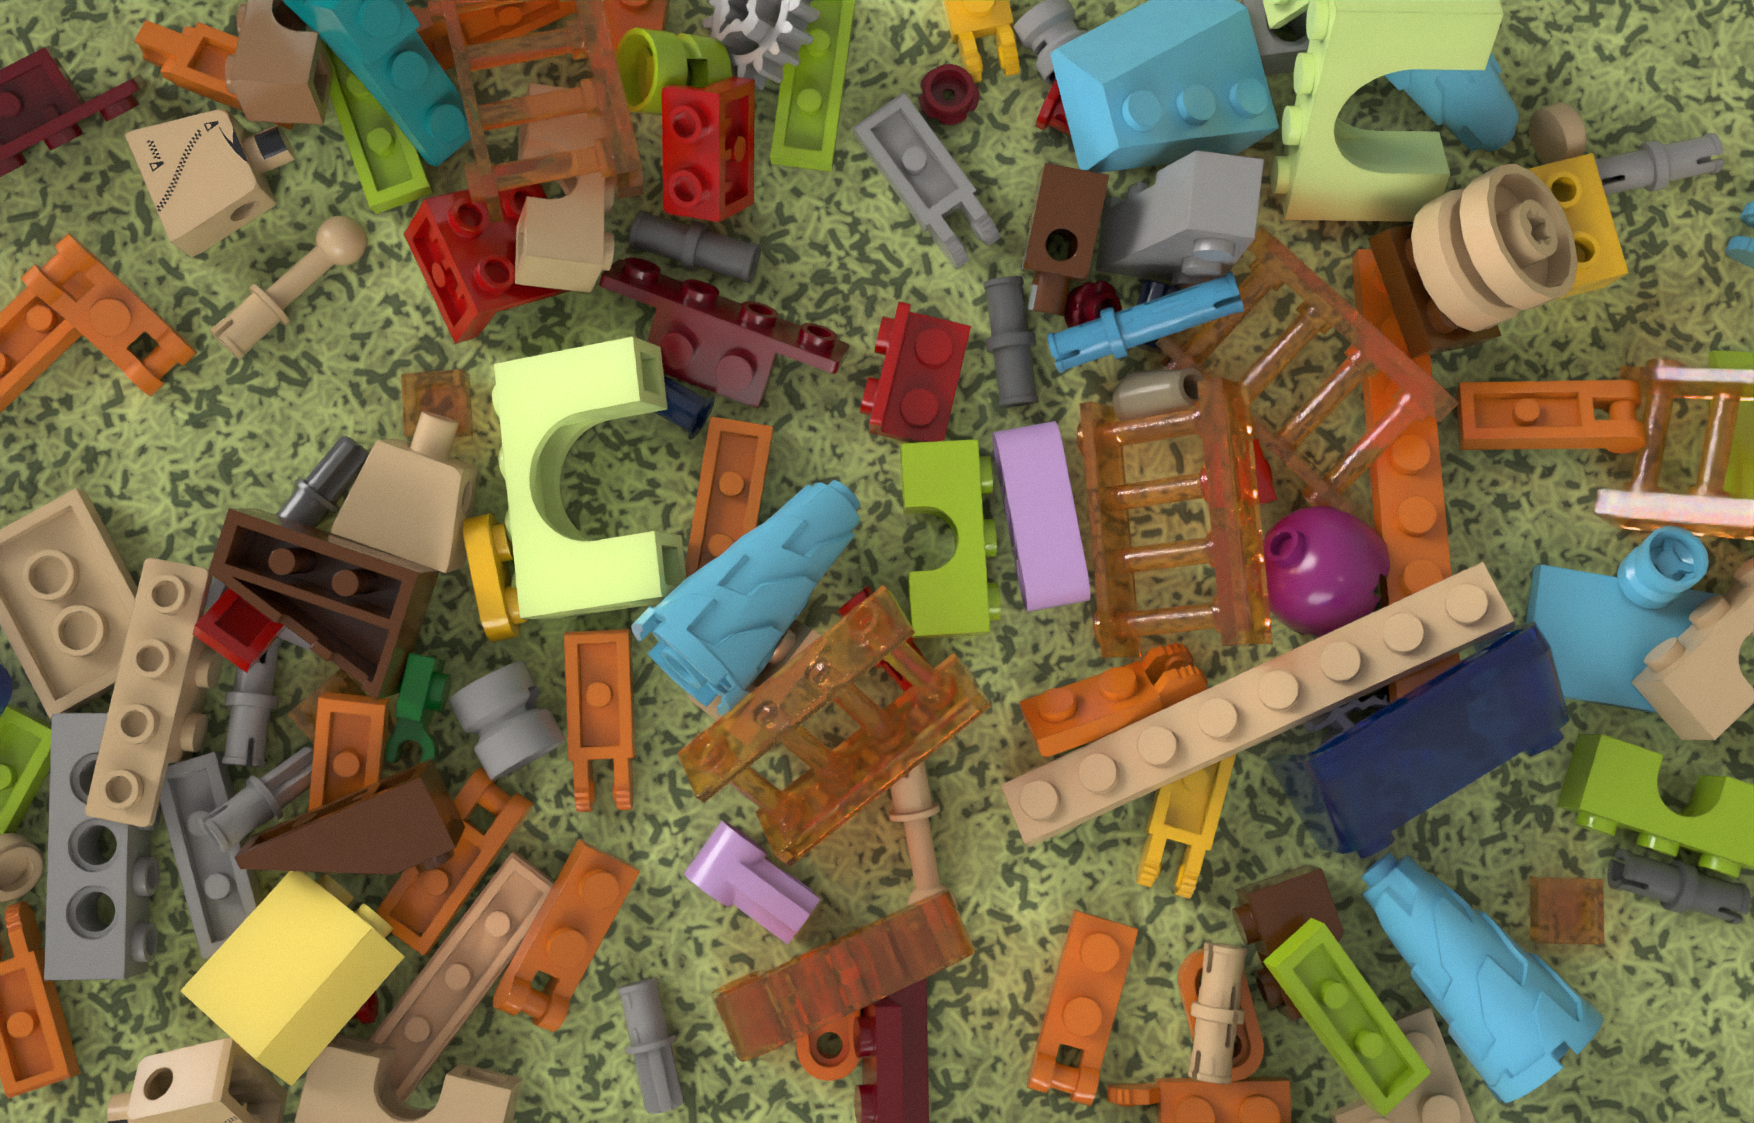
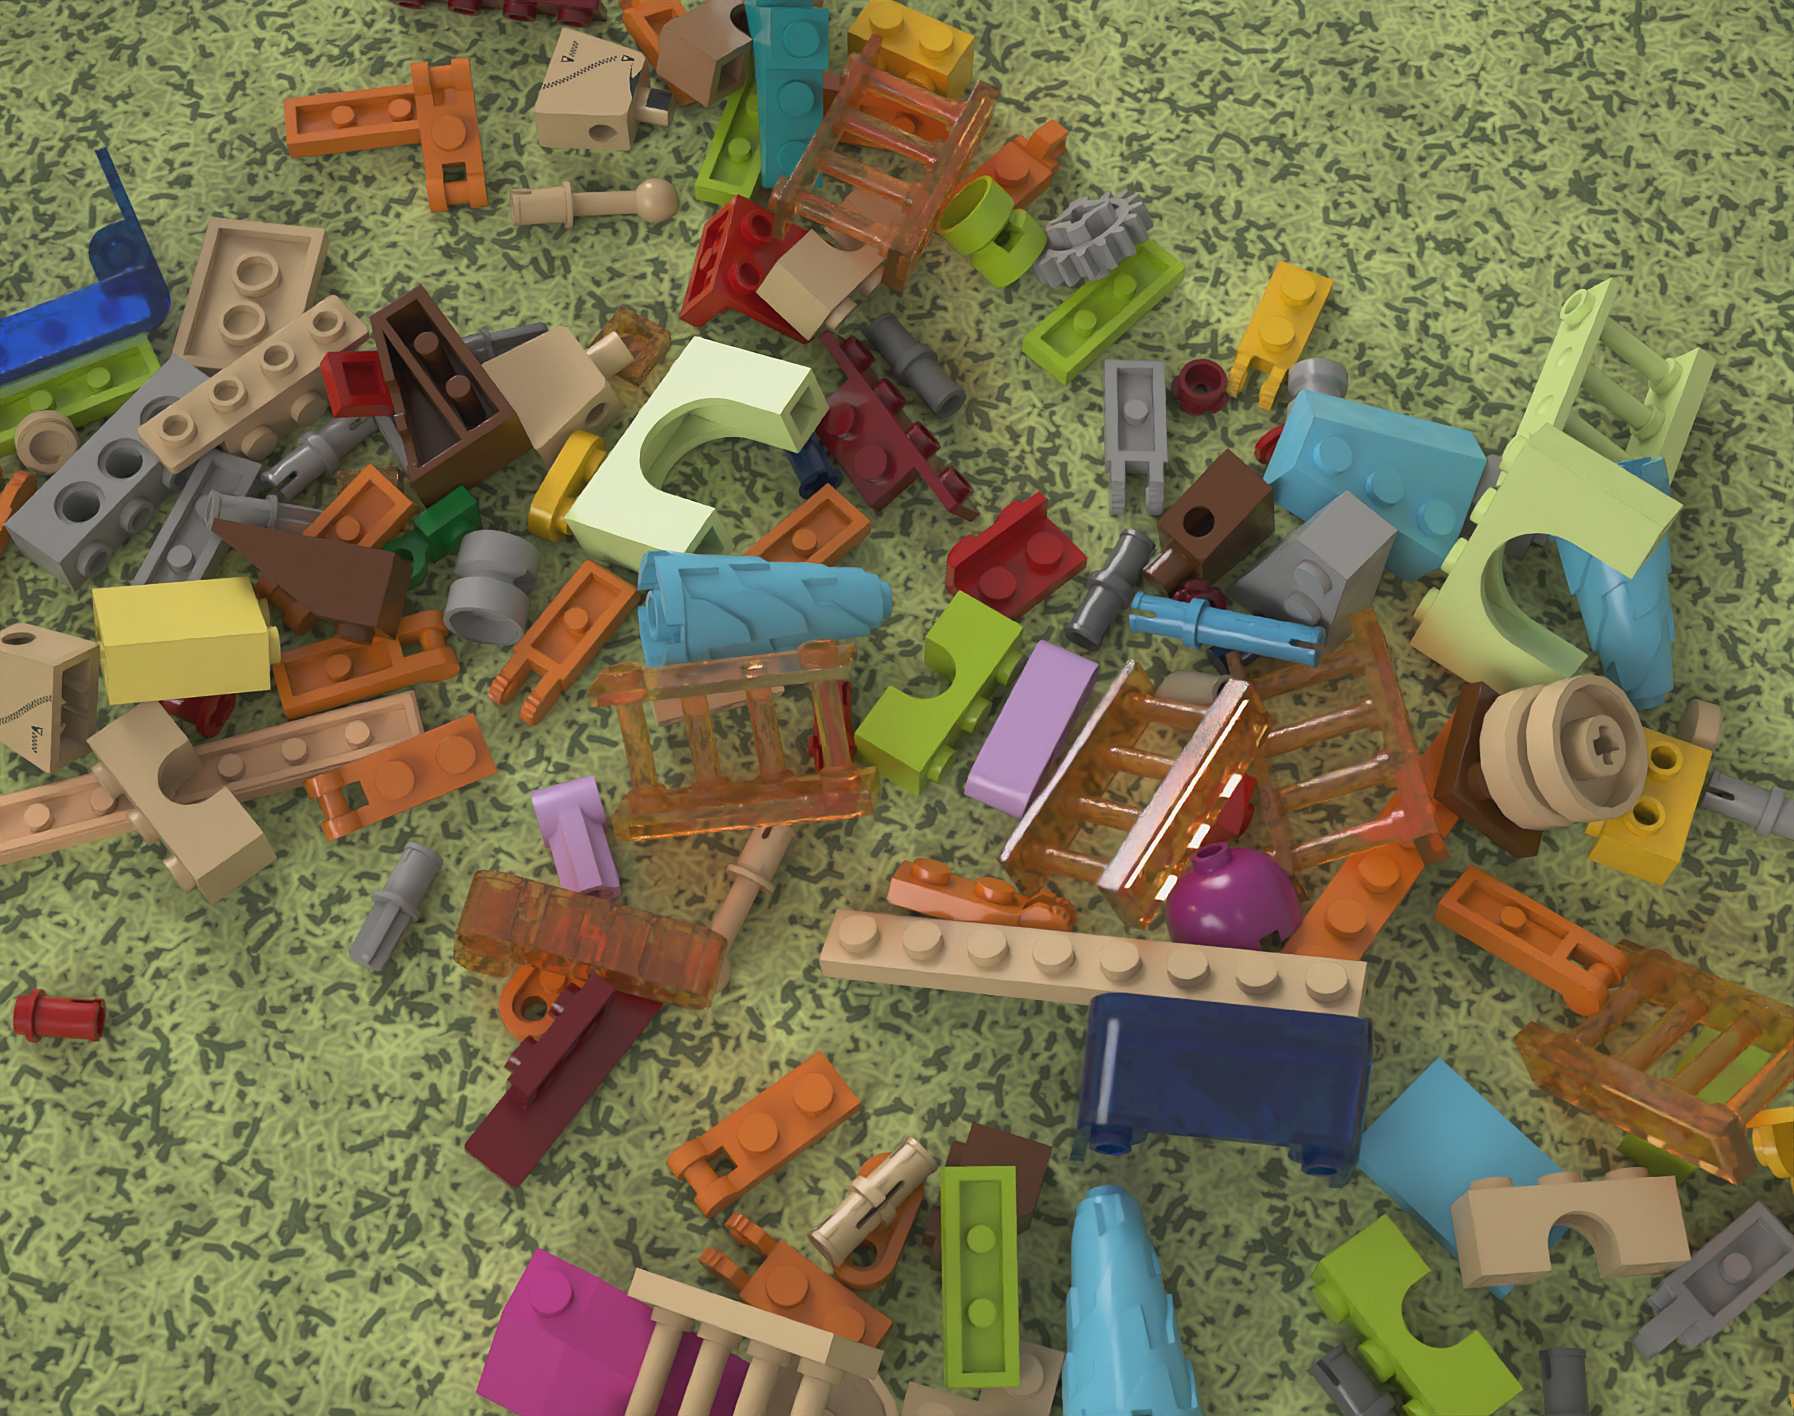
camera: 40 degrees right, 20 degrees down
red bracket [661,76,755,222] -> none
yellow hinge [1136,753,1237,899] -> none
clear orange plate [1530,876,1604,945] -> none
medium azure wheel [1617,526,1709,609] -> none

